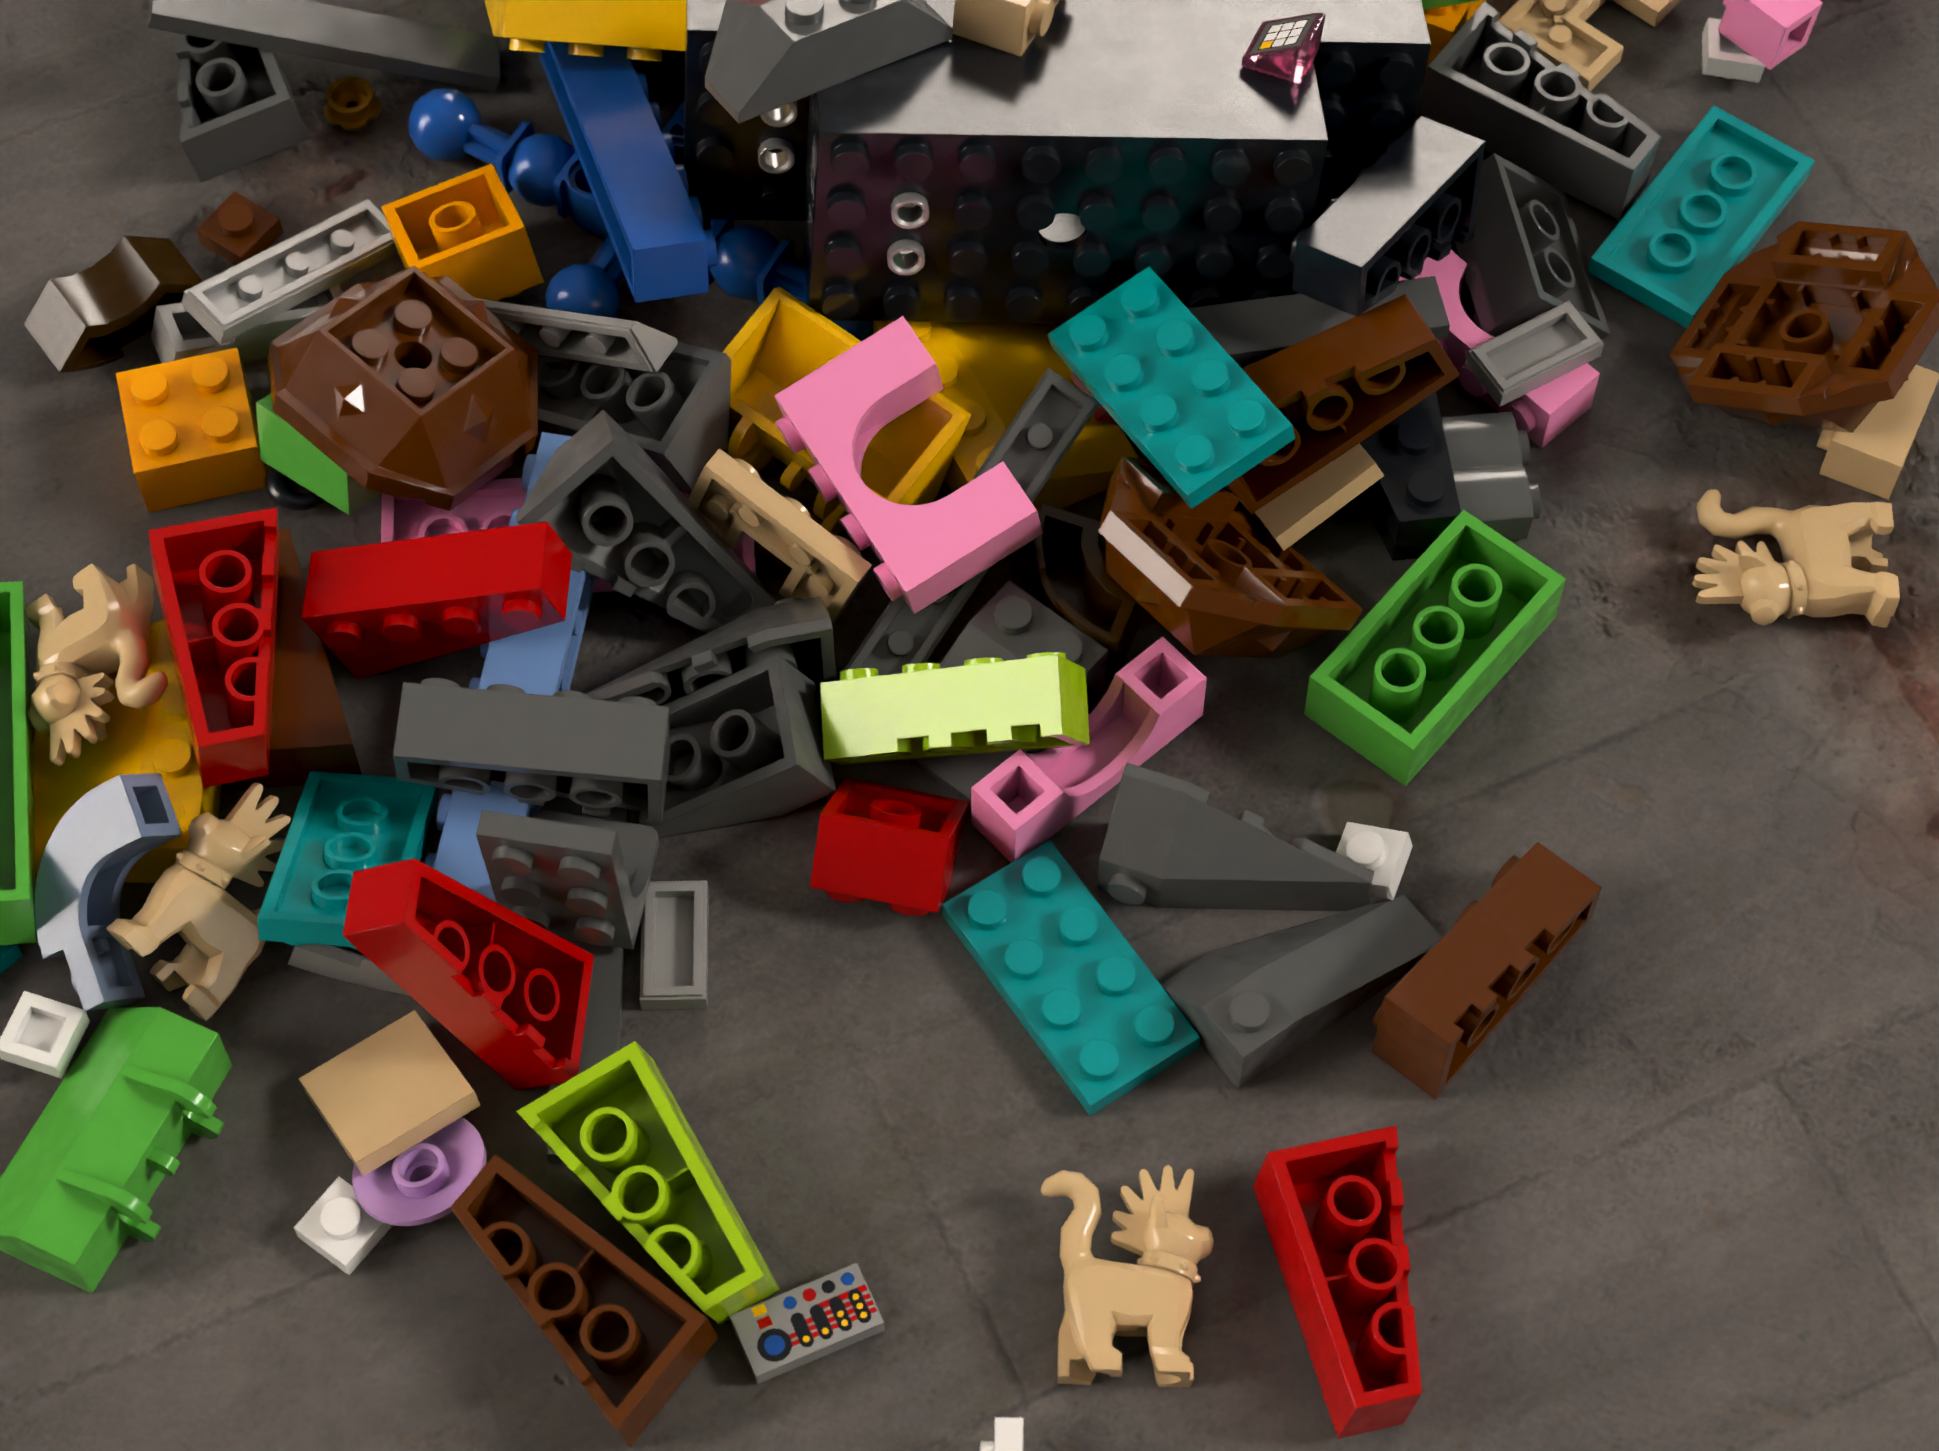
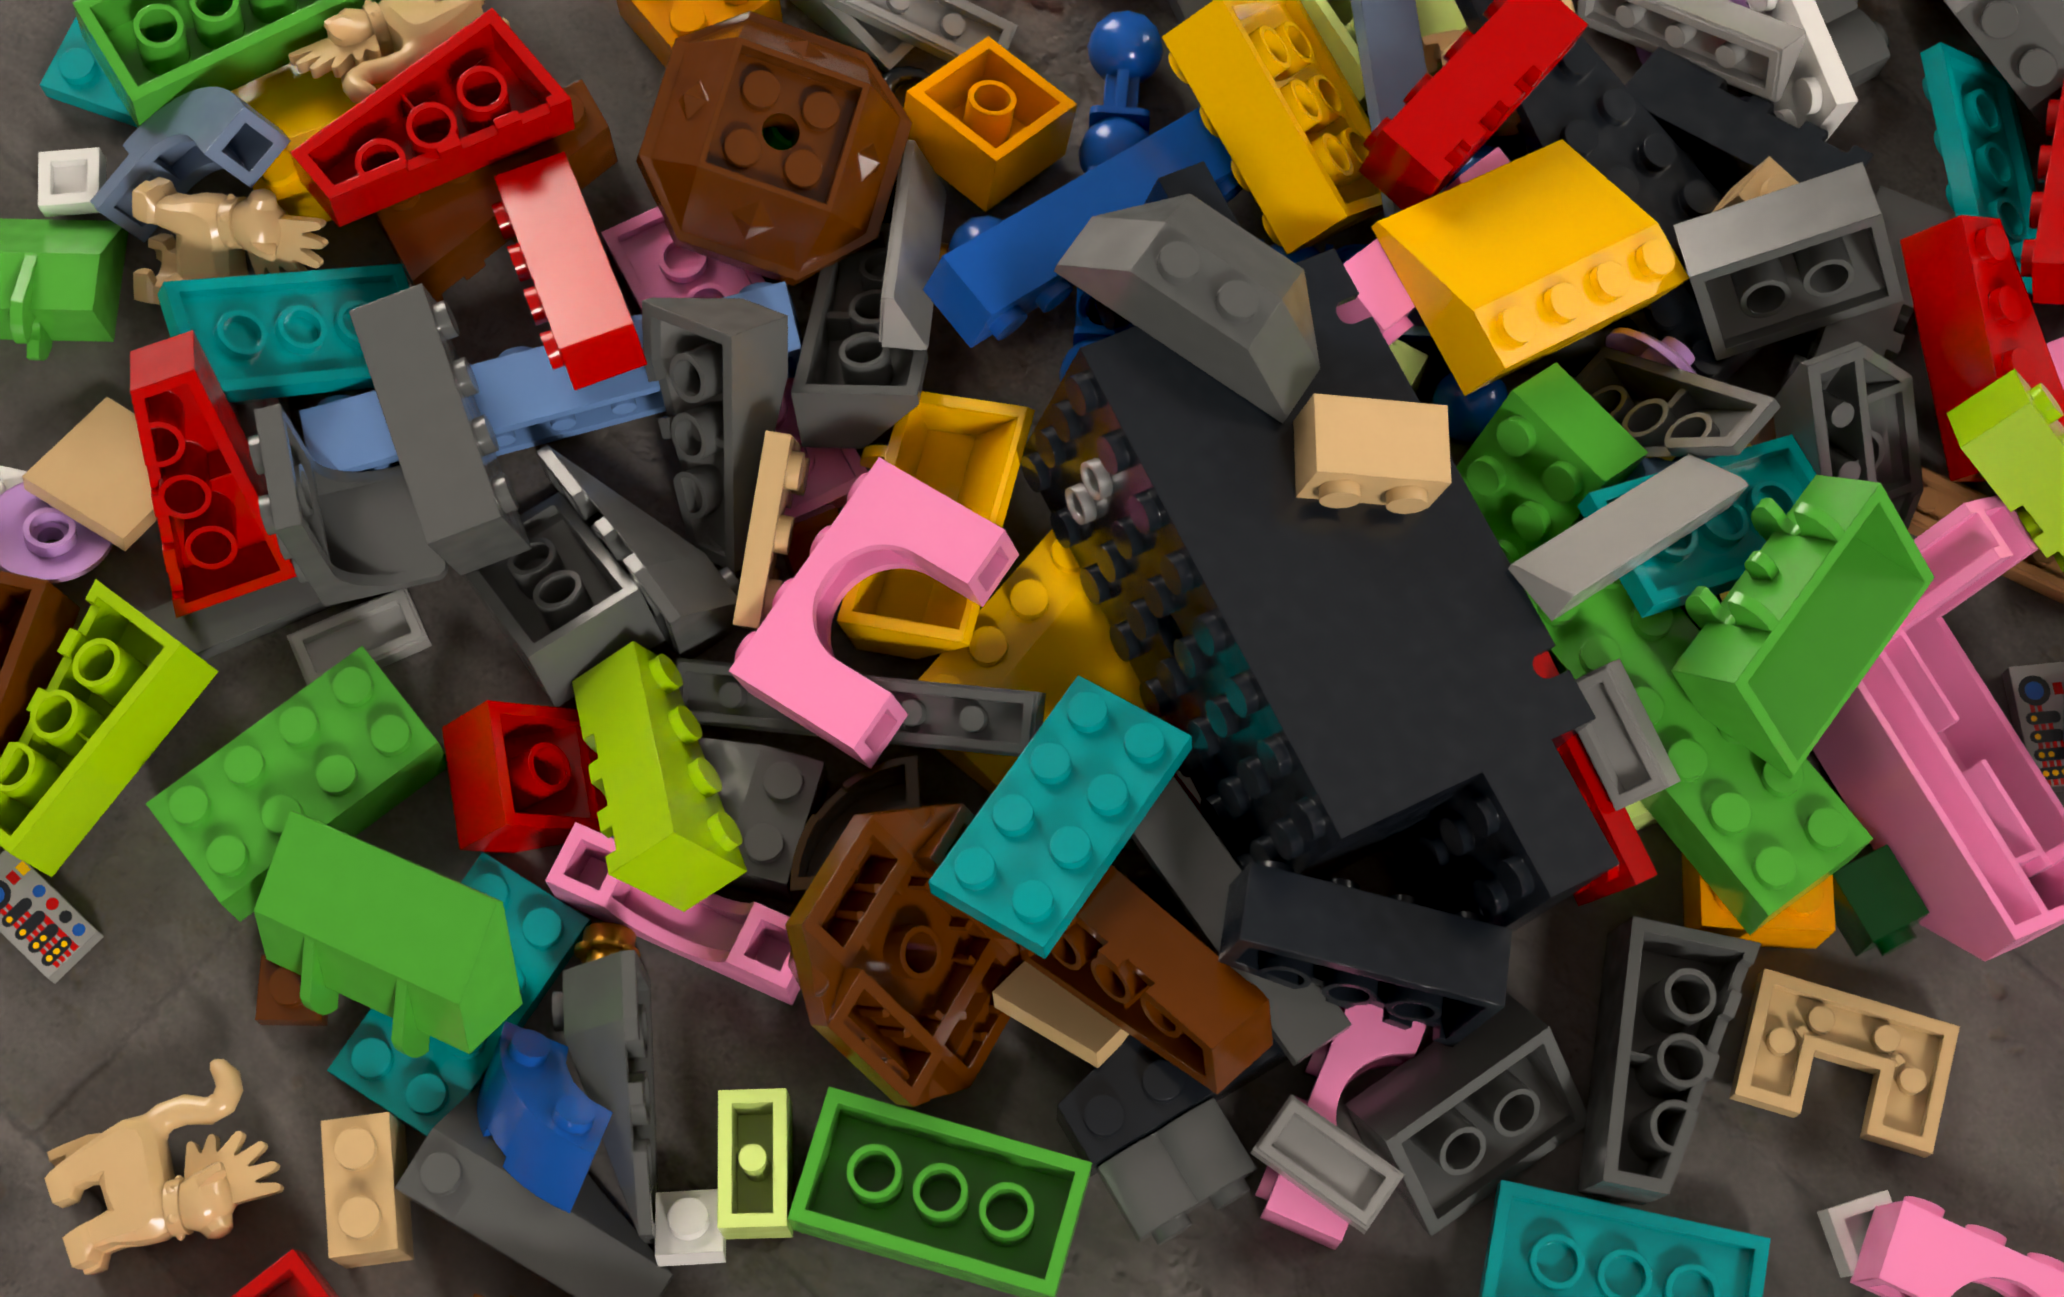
camera: 65 degrees right, 10 degrees up
clear pink slope [1241,13,1325,84] -> none
none -> bright green brick [146,646,448,922]
none -> bright green piece [254,810,523,1058]
none -> reddish brown plate [255,955,328,1026]
none -> tan brick [321,1112,414,1269]
none -> blue brick [477,1021,613,1213]
none -> pearl gold plate [574,922,640,964]
none -> yellowish green brick [717,1088,793,1239]

